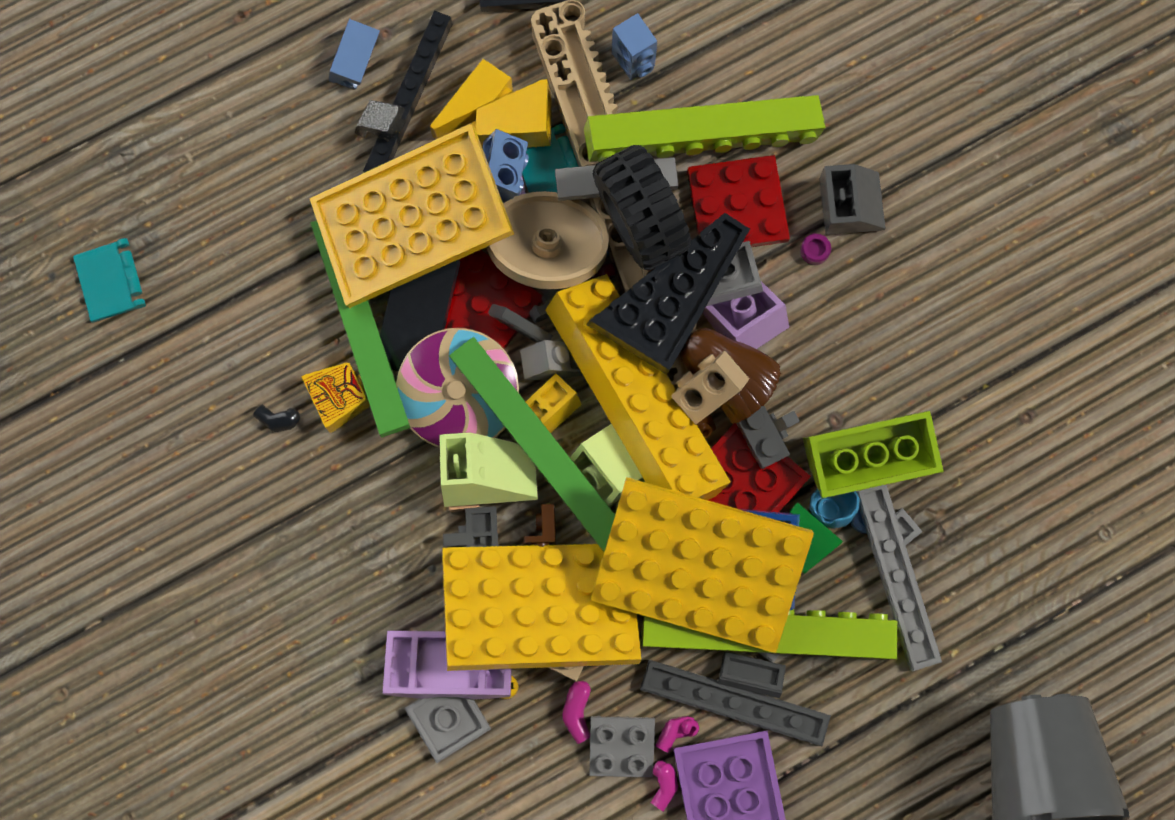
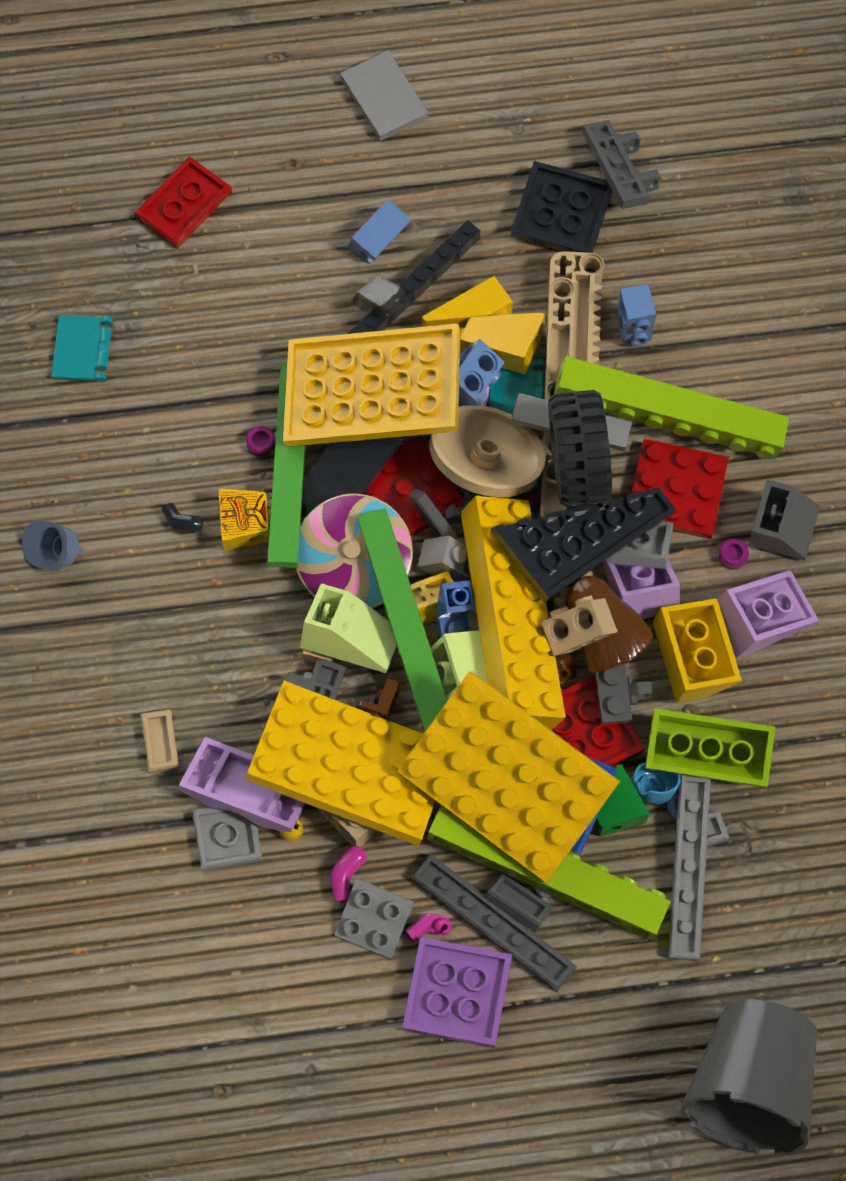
camera: 20 degrees right, 10 degrees down
dark pink arm [650,761,678,812] -> none
none -> sand blue piece [22,520,84,571]
none -> red tile [134,156,232,249]
none -> tan tile [141,709,180,774]
none -> magenta tile [246,426,275,457]
none -> blue slope [435,580,475,640]
none -> yellow slope [652,598,742,703]
none -> lavender slope [717,570,819,658]

